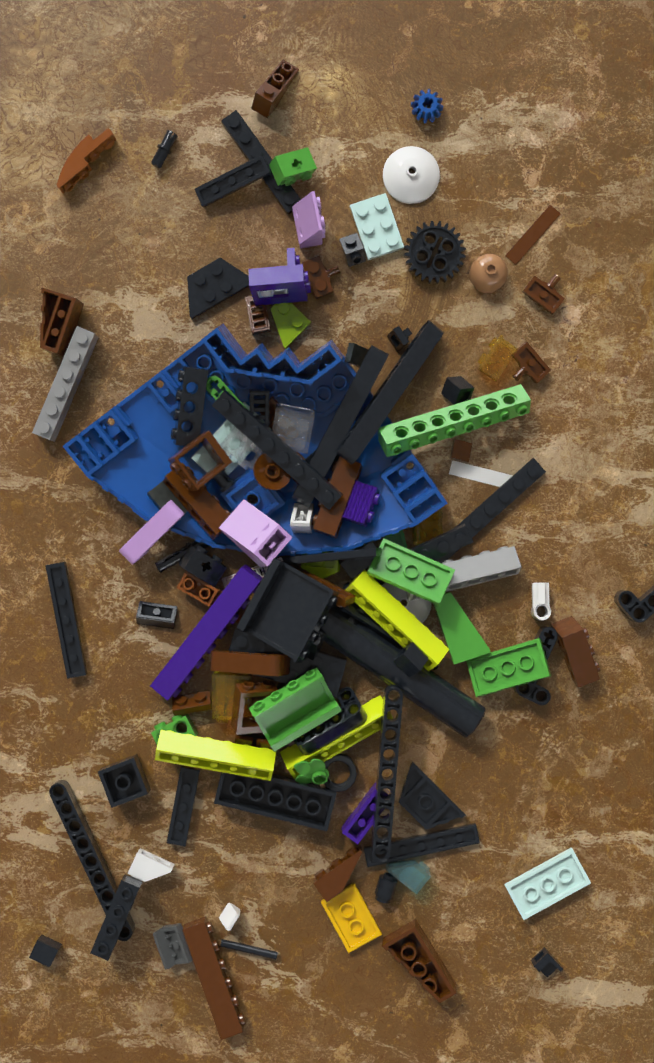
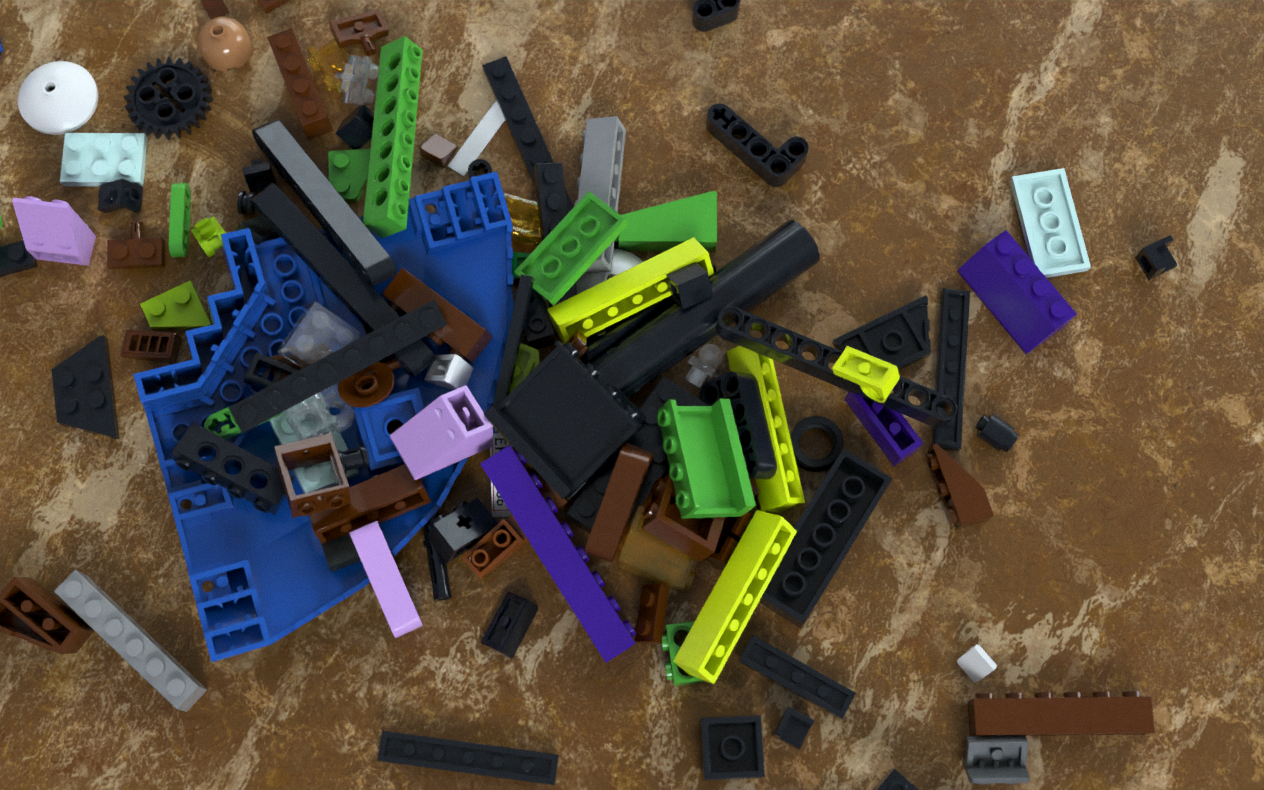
camera: 65 degrees left, 15 degrees down
white slope [128,848,174,882] -> none
black bar [220,939,278,960] -> none
dark purple brick [249,248,311,306] -> none
bright green plate [294,758,329,785] -> none
yellow tile [321,882,382,953] -> none
dark purple brick [342,481,381,527] -> none
reddish brown wedge [382,919,457,1003] -> none
clear light blue slope [386,860,431,895] -> none
bright green plate [466,638,551,697] -> none
white piece [531,583,551,620] -> none
reddish brown wedge [551,616,600,688] -> none
none -> bright green beam [169,183,191,258]
none -> lime plate [191,216,226,258]
none -> black bush [237,190,257,216]
none -> reddish brown brick [267,28,333,140]
none -> bright green wing [328,149,371,204]
none -> clear hips [335,55,379,106]
none -> black bush [468,159,492,179]
none -> clear hips [685,344,723,388]
none -> black panel [773,707,815,750]
none -> neon yellow plate [832,346,900,403]
none -> dark purple slope [957,230,1077,355]

